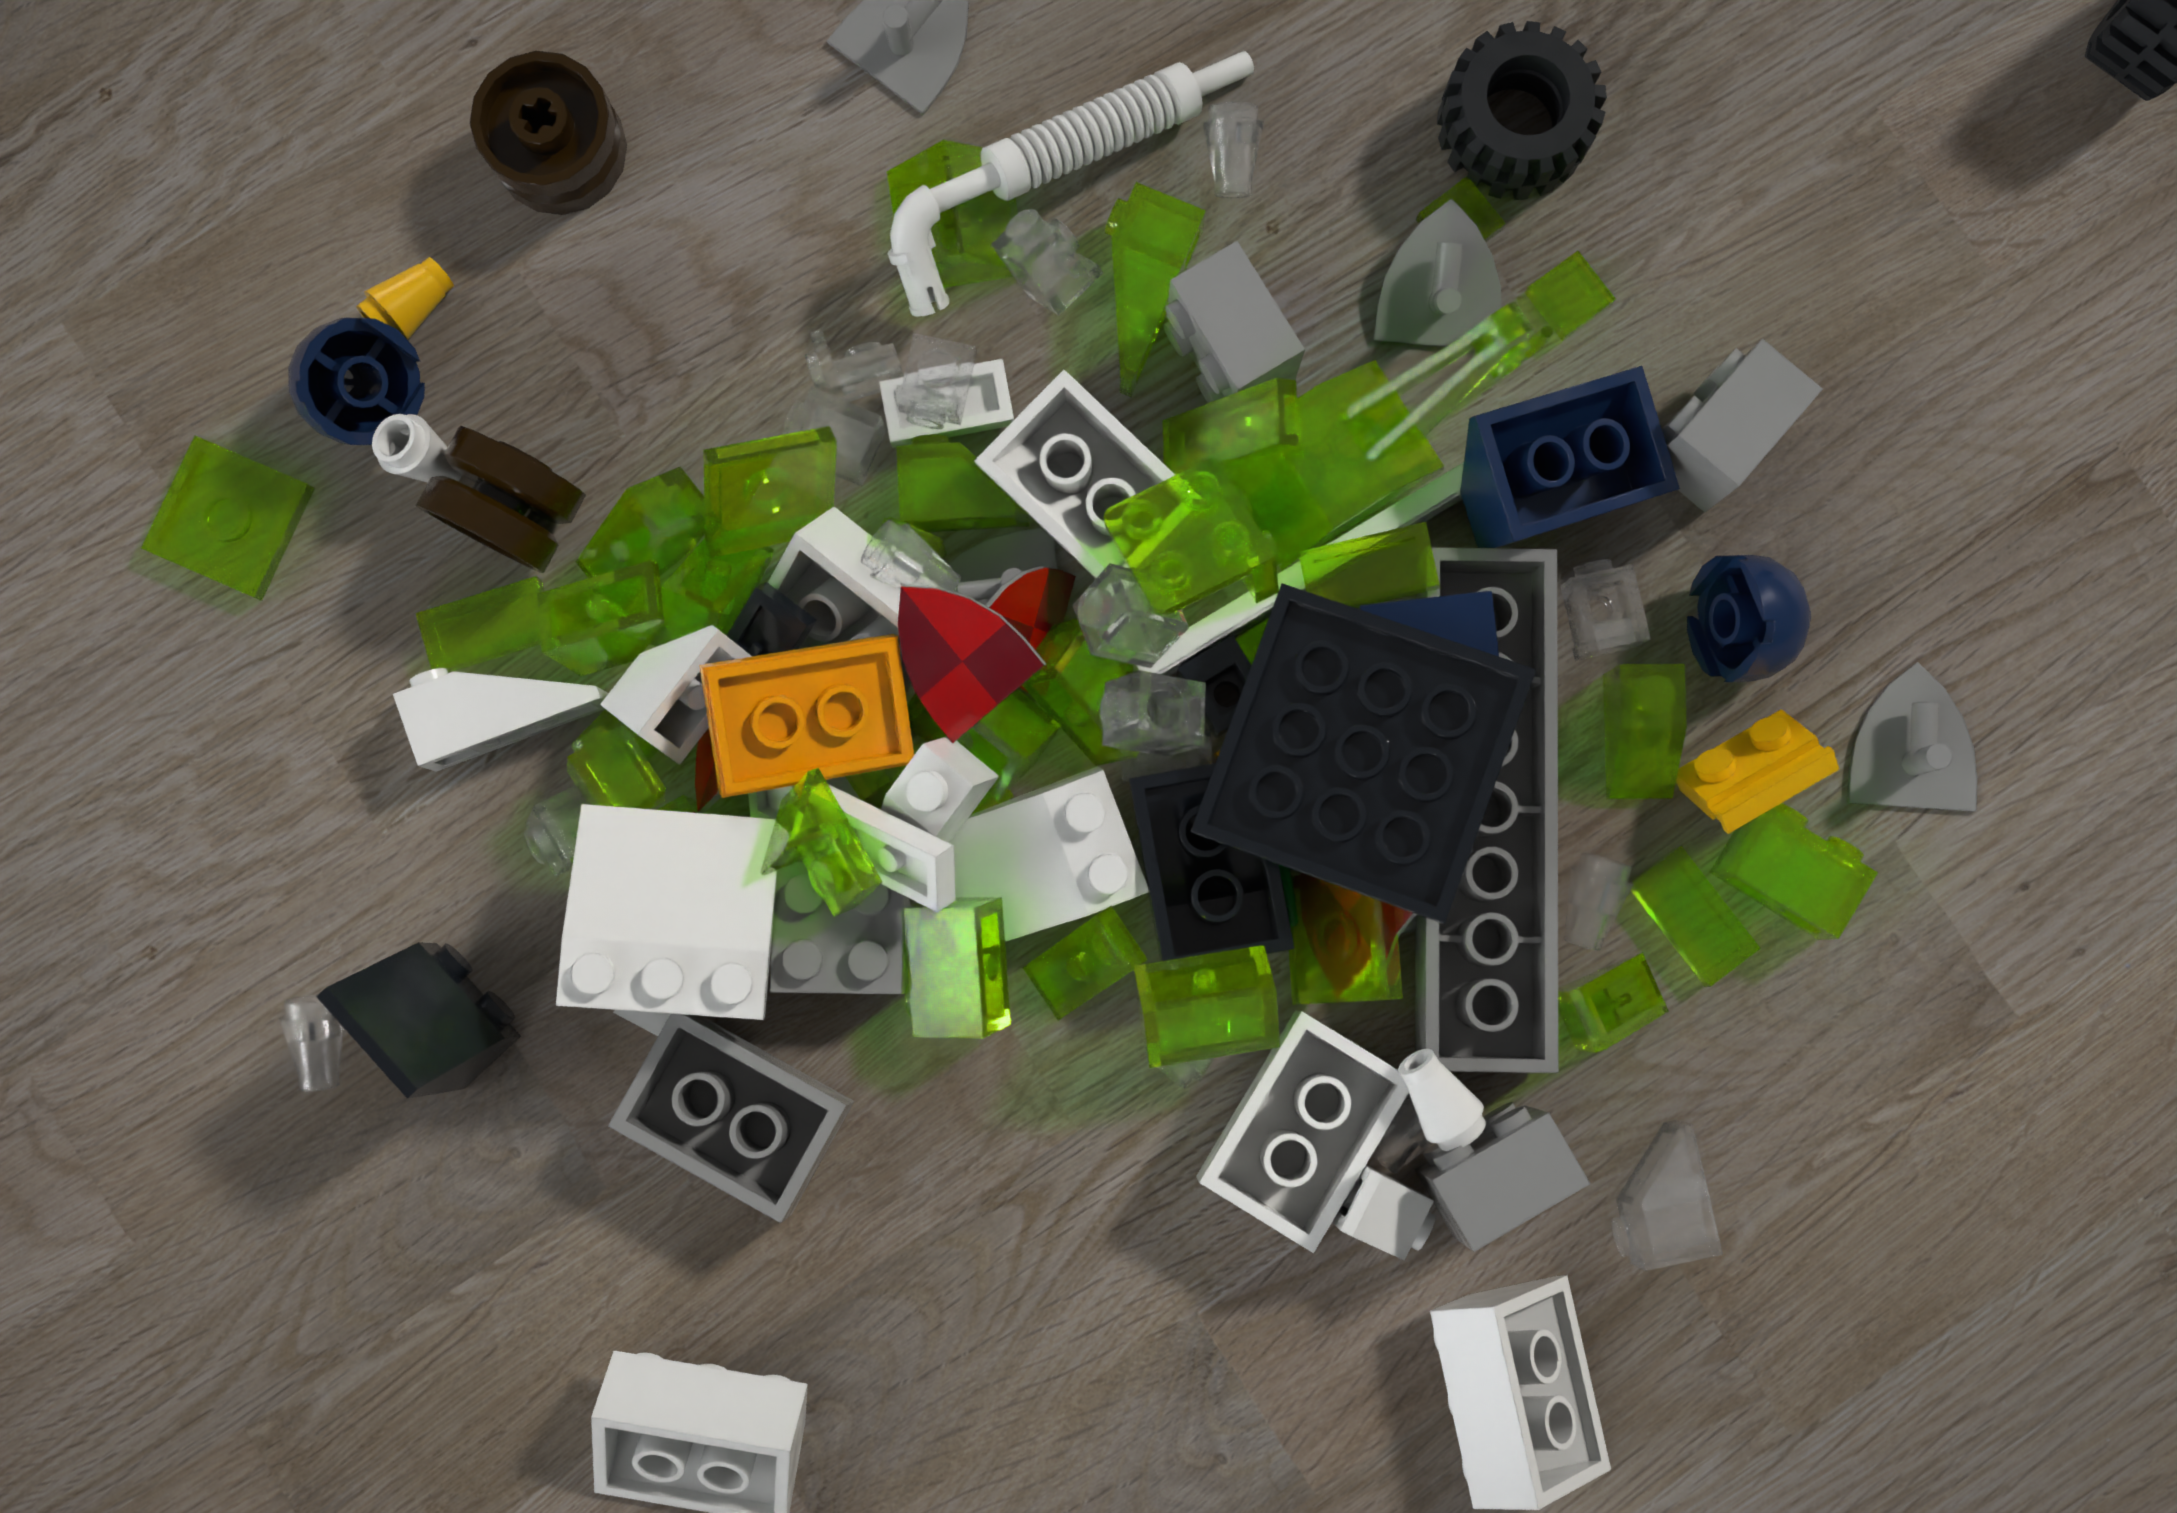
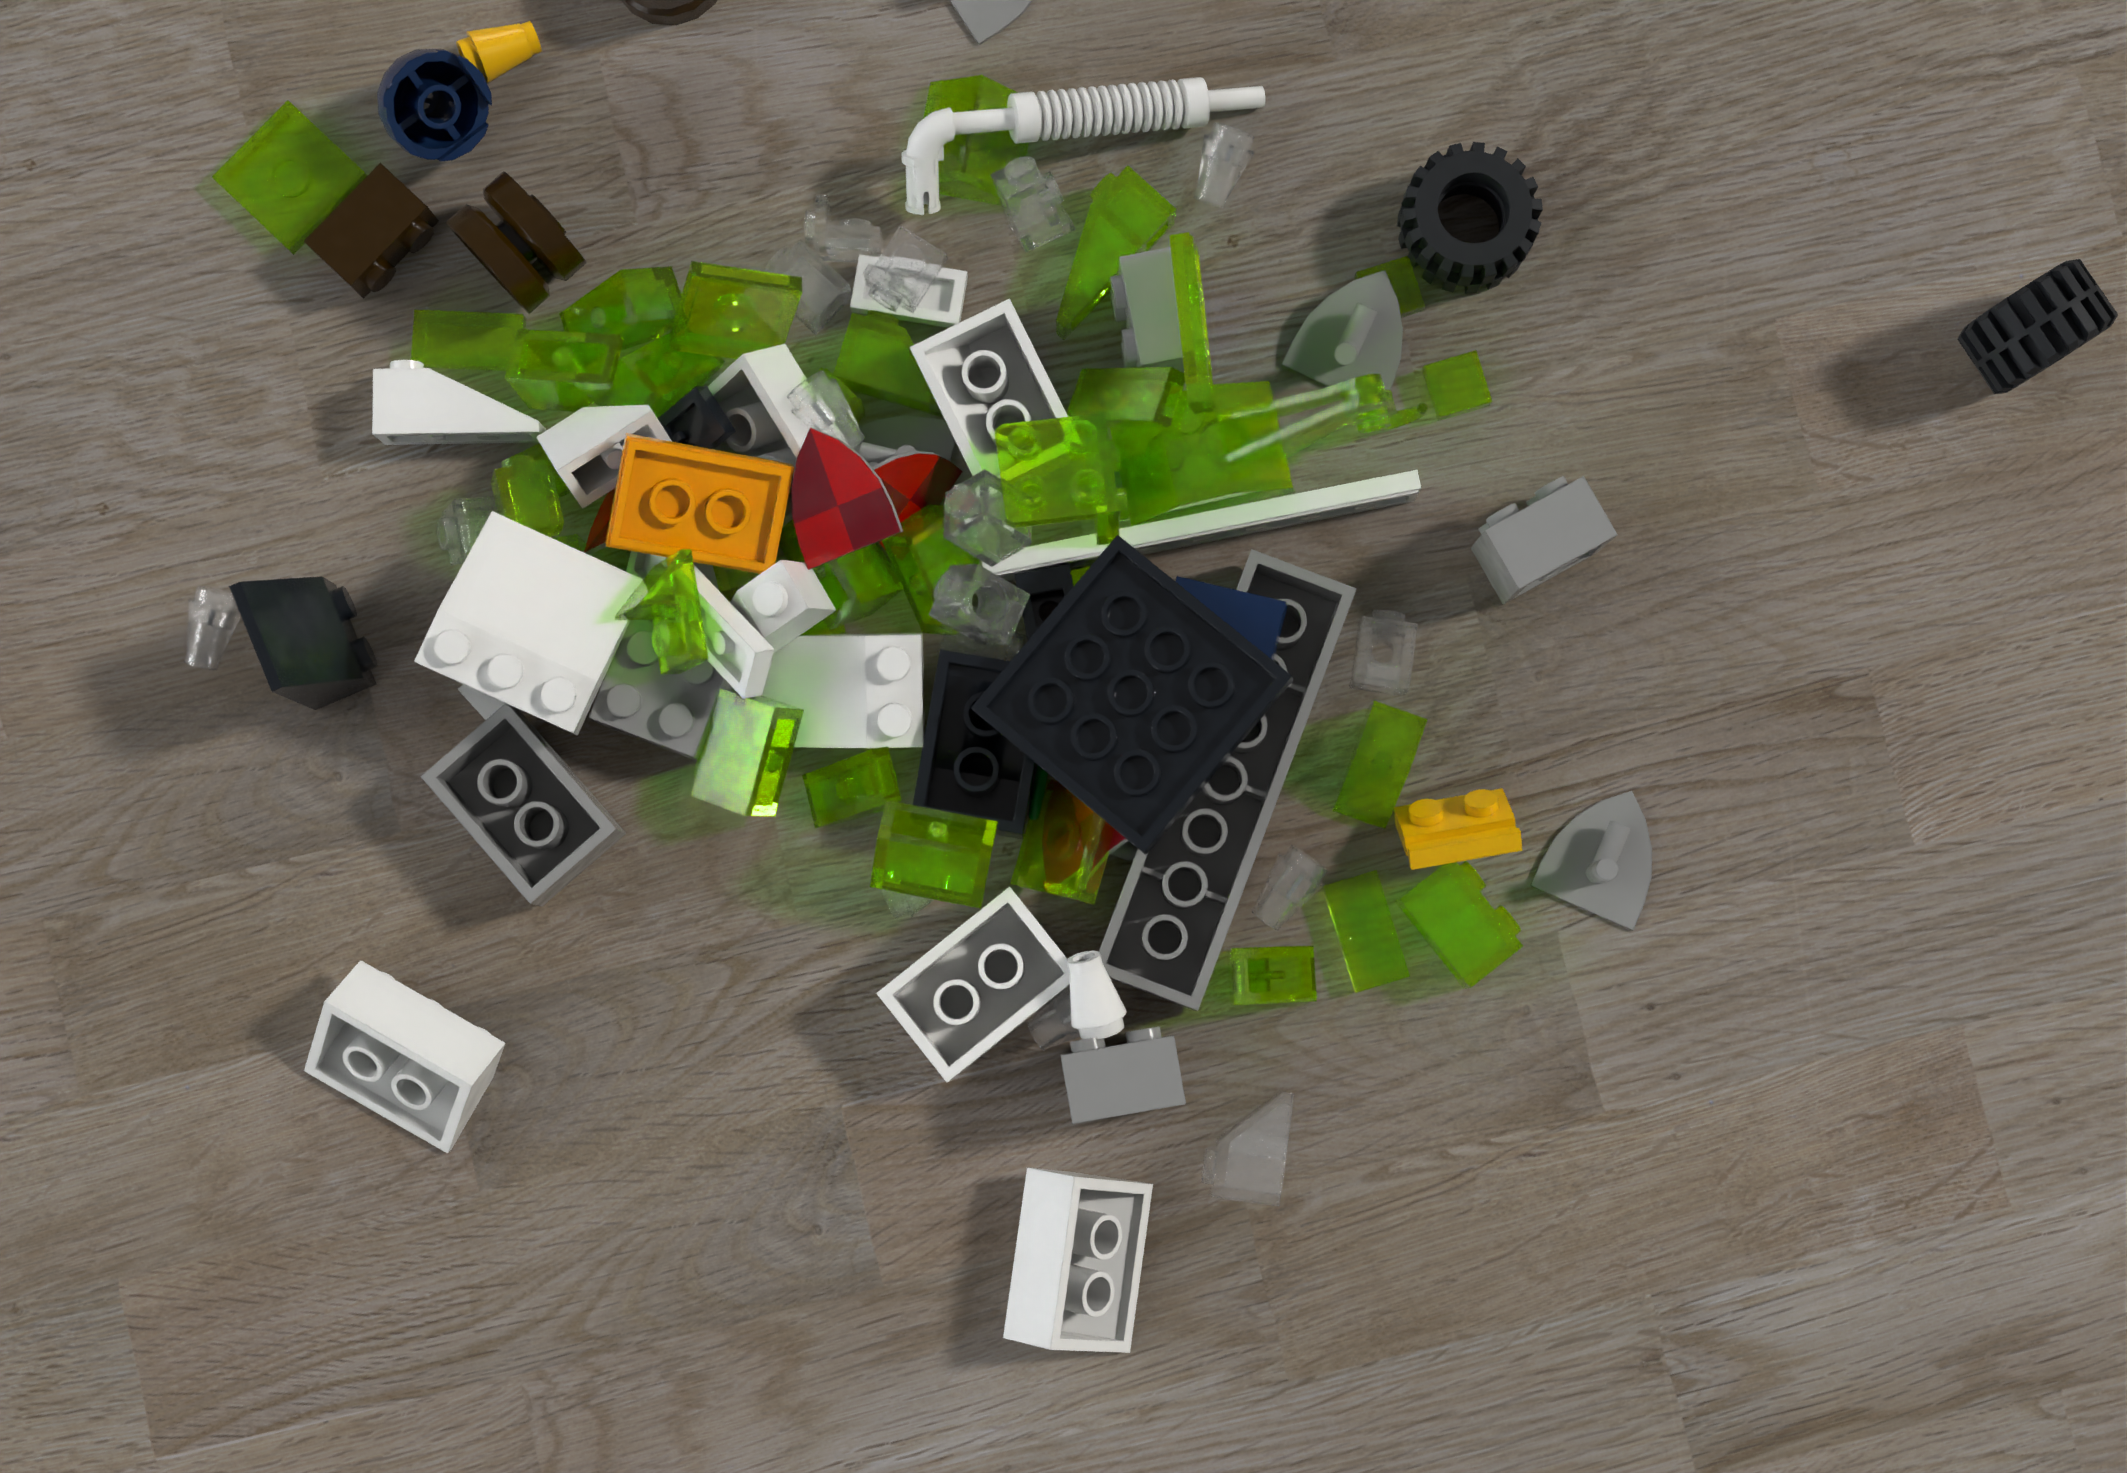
camera: 20 degrees right, 0 degrees up
white cone [372,414,462,483] -> none
clear neon green tile [1298,522,1441,608] -> none
white slope [1333,1165,1436,1260] -> none
dark blue slope [1460,366,1680,548] -> none
dark blue cylinder [1687,555,1811,682] -> none
none -> dark brown brick [304,163,439,299]
none -> clear neon green tile [1169,232,1216,414]

